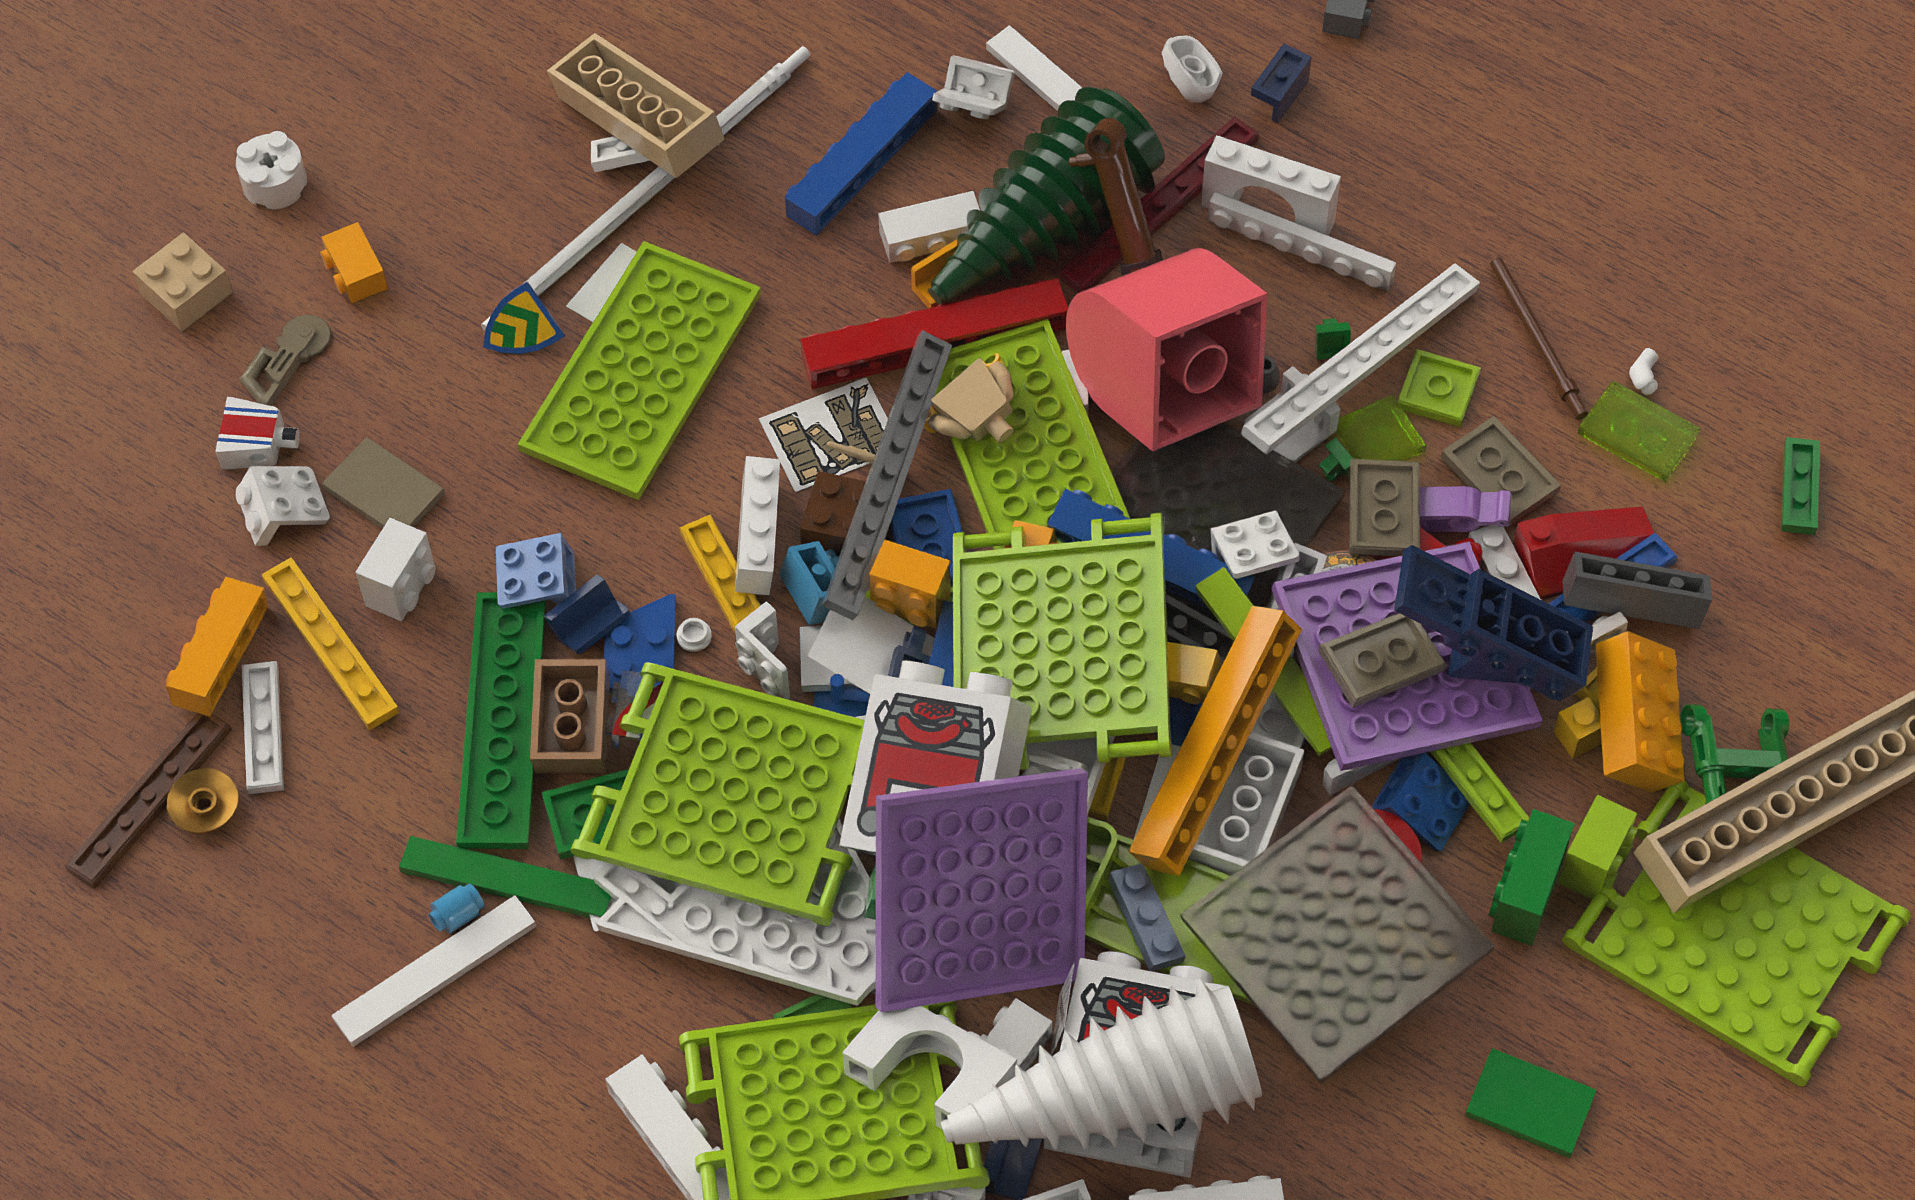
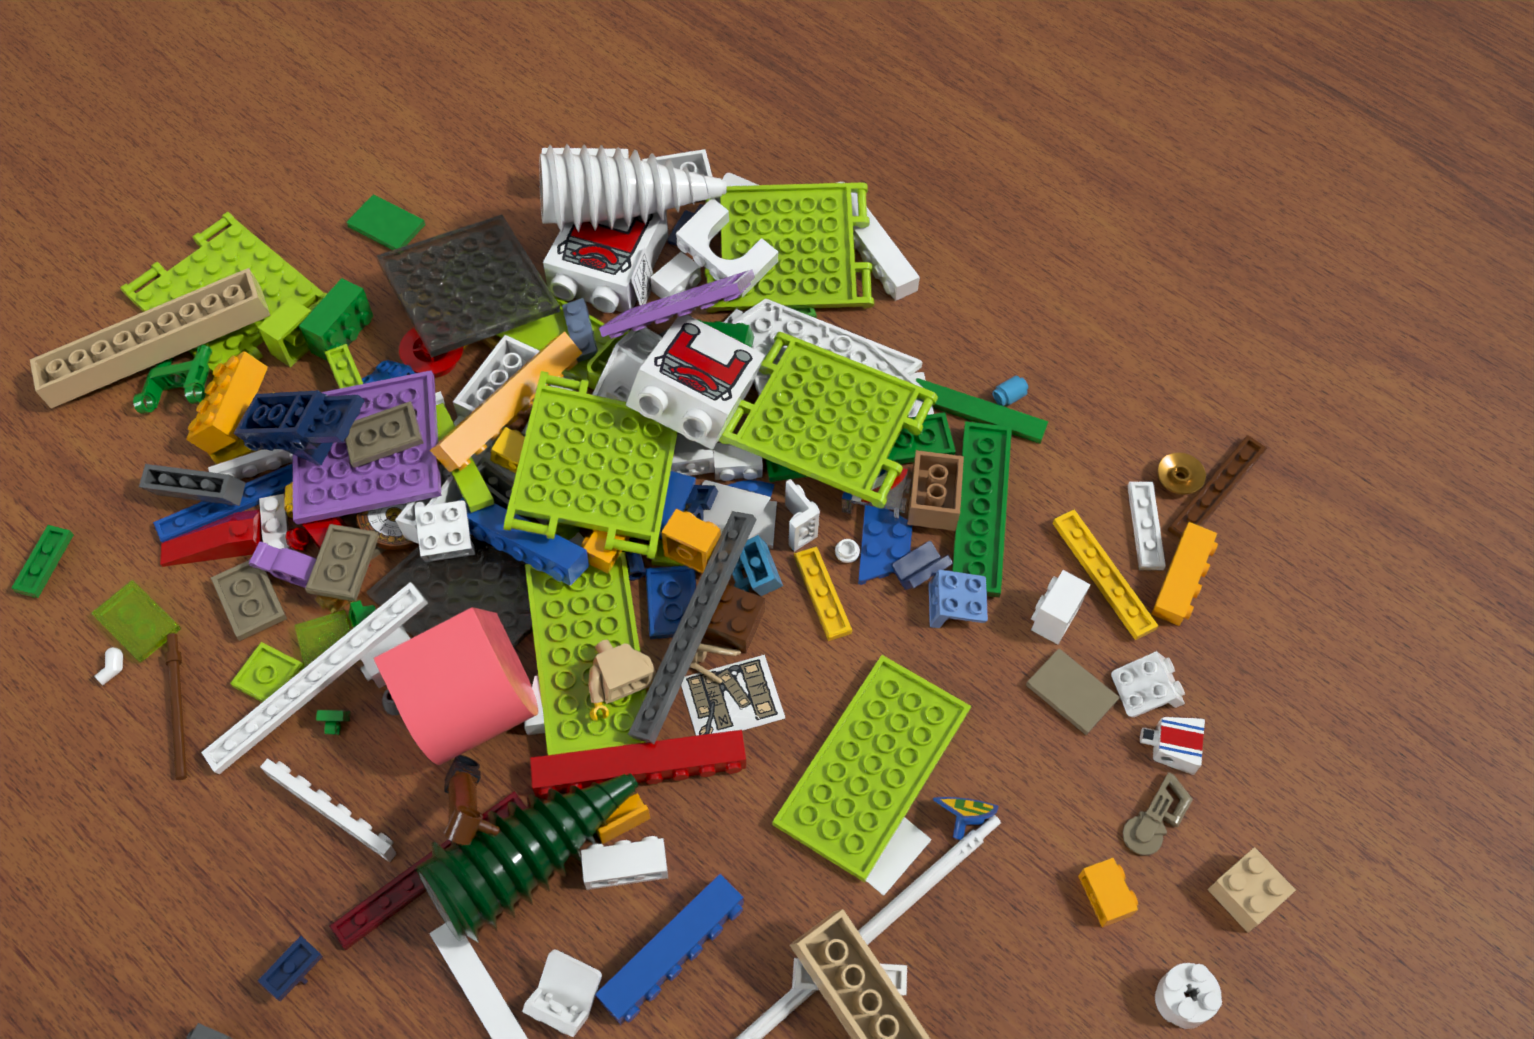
camera: 175 degrees left, 0 degrees up
white tile [331,896,536,1047] -> none
white brick [735,456,780,595] -> none
white piece [1162,35,1222,103] -> none
white arch [1201,135,1341,236] -> none

